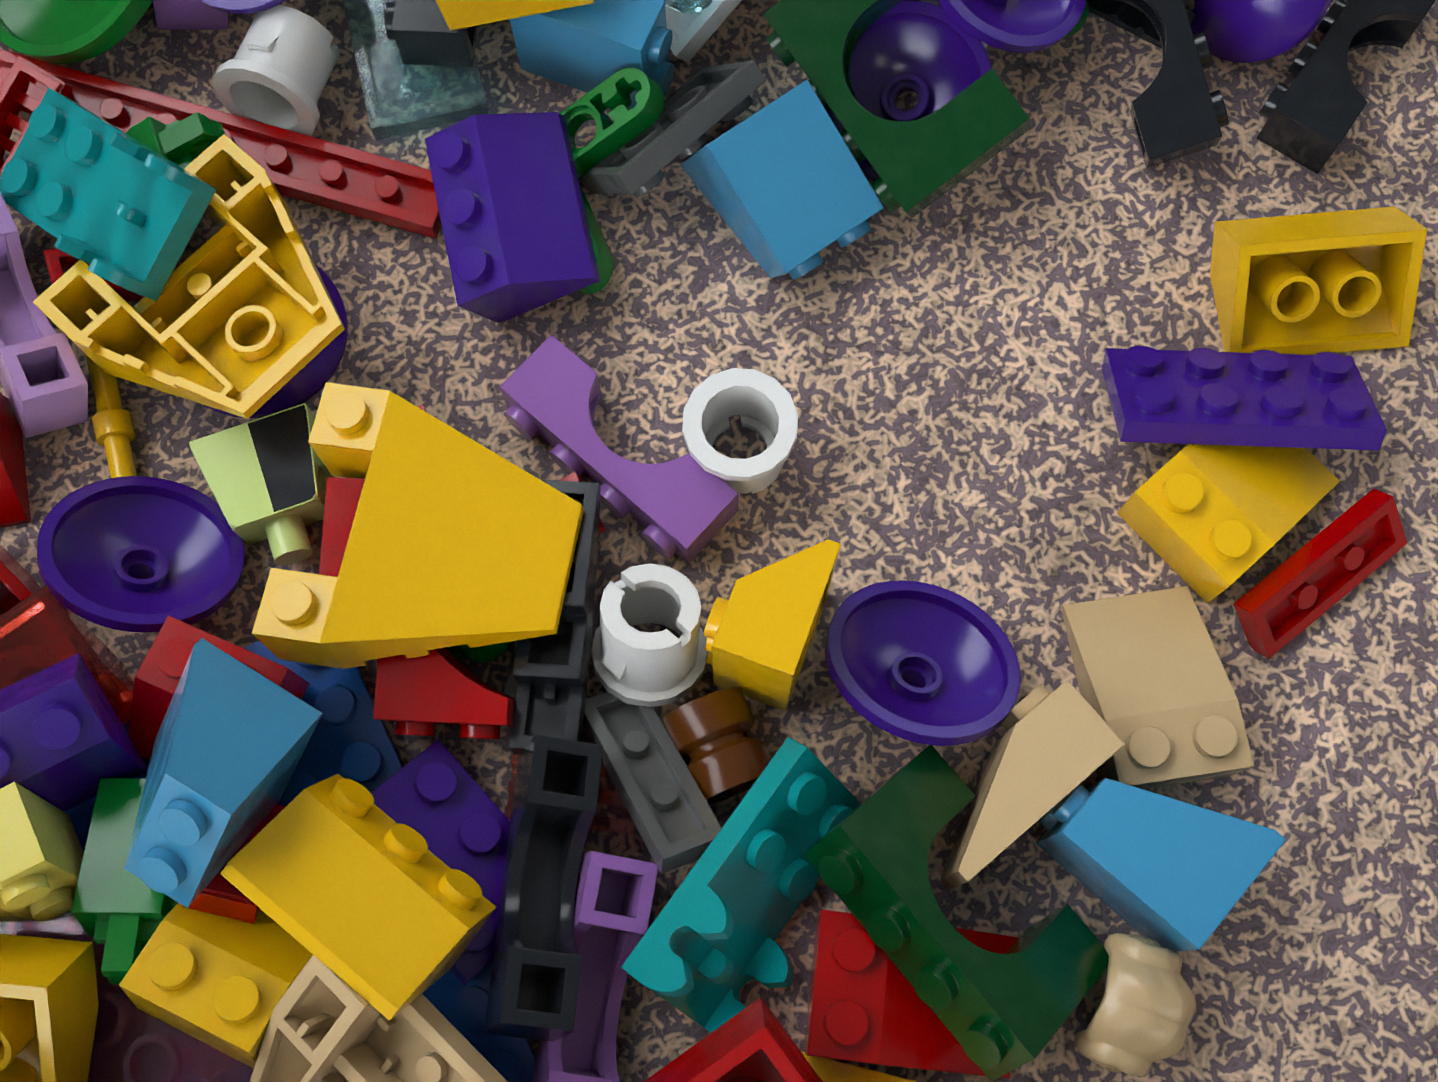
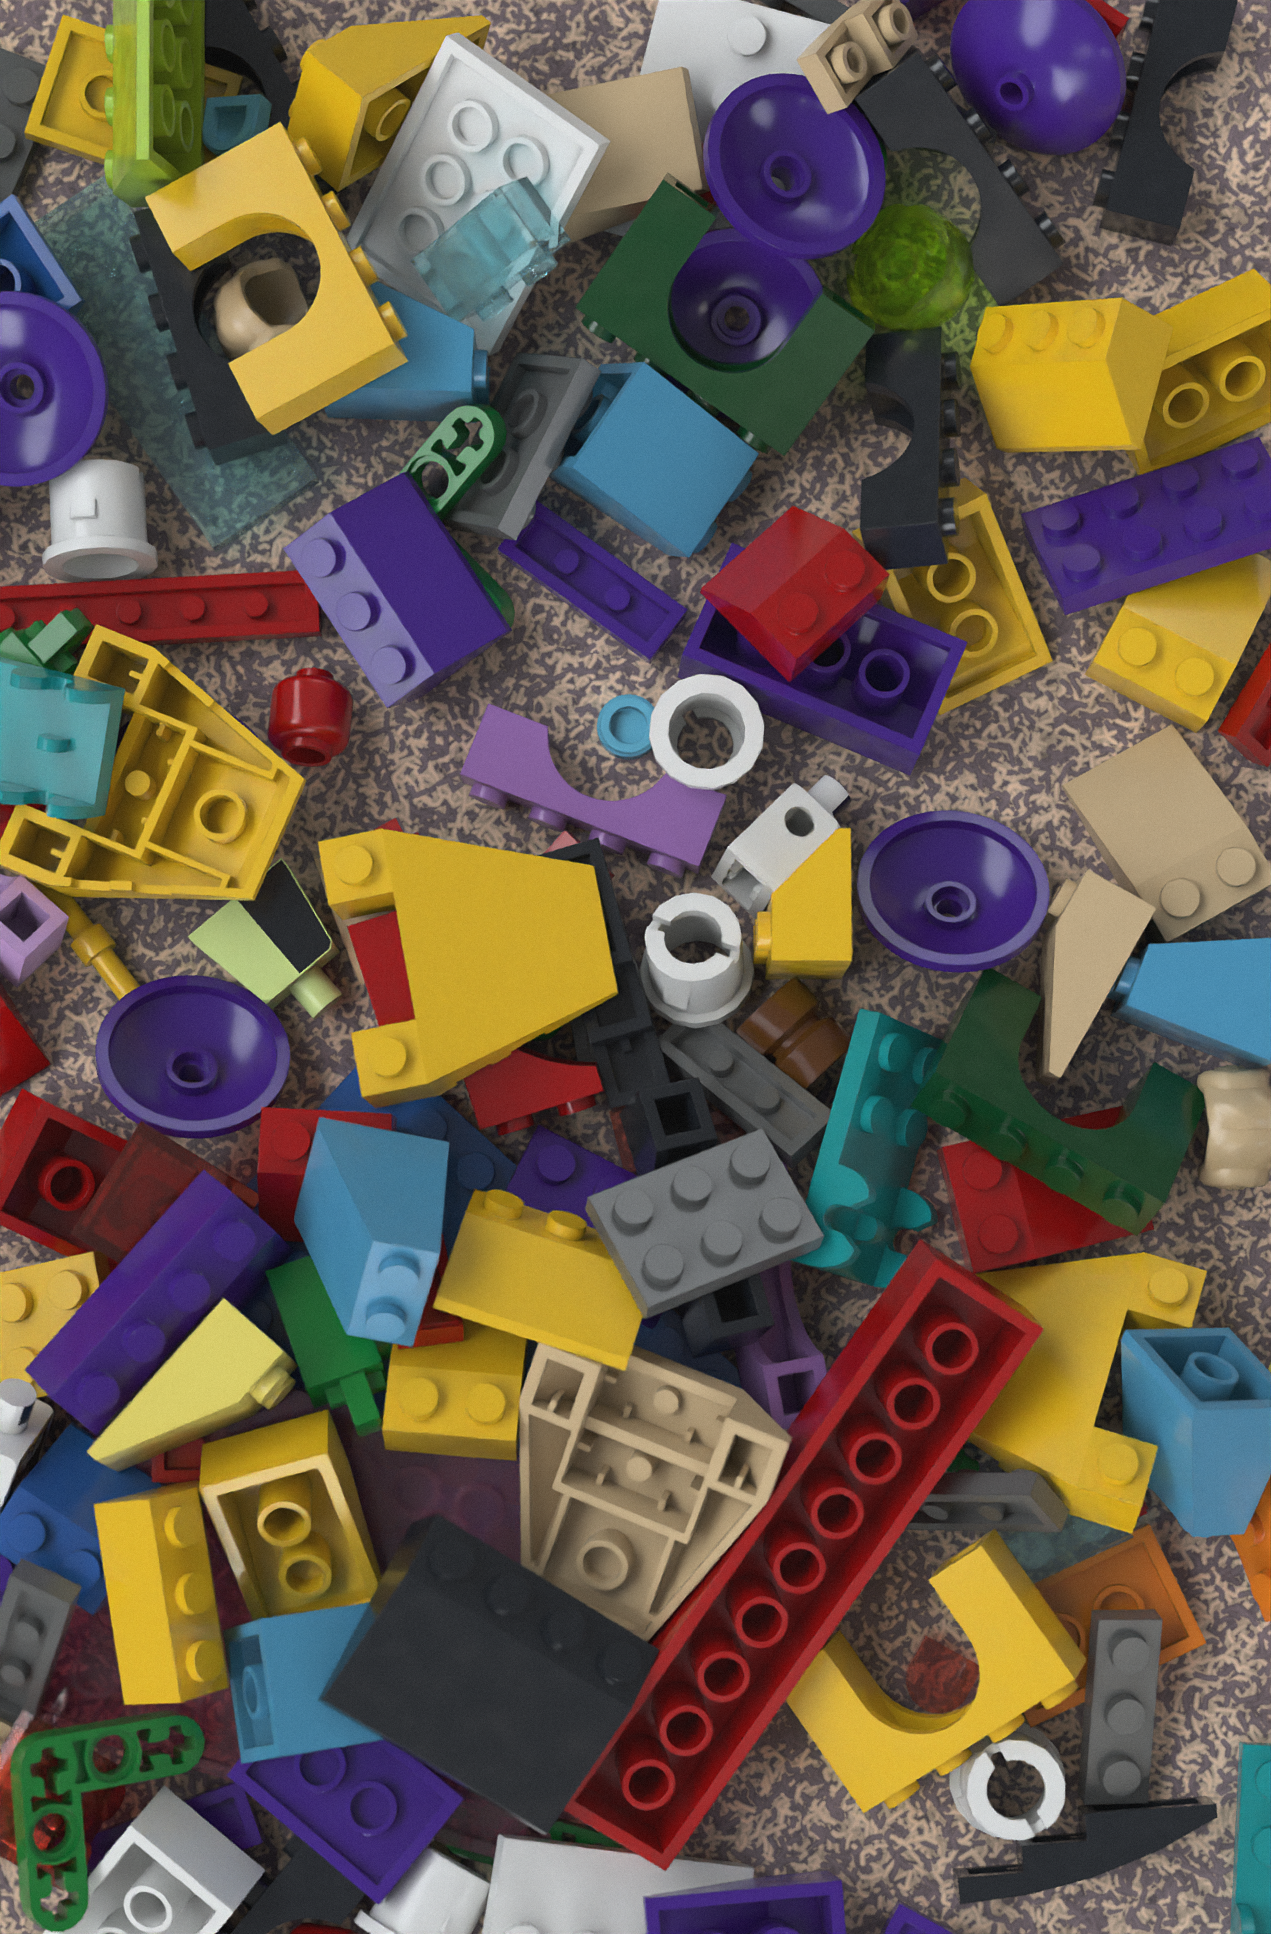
camera: 20 degrees left, 10 degrees up
none -> red head [267,668,354,767]
none -> dark purple plate [497,500,687,664]
none -> dark grey plate [585,1129,824,1319]
none -> medium azure tile [597,694,654,760]
none -> dark purple slope [677,543,968,776]
none -> red slope [700,506,890,683]
none -> white torso [711,775,851,919]
none -> clear neon green cylinder [847,203,975,331]
none -> yellow slope [852,477,1053,715]
none -> black arch [860,326,962,570]
none -> yellow slope [970,297,1173,453]

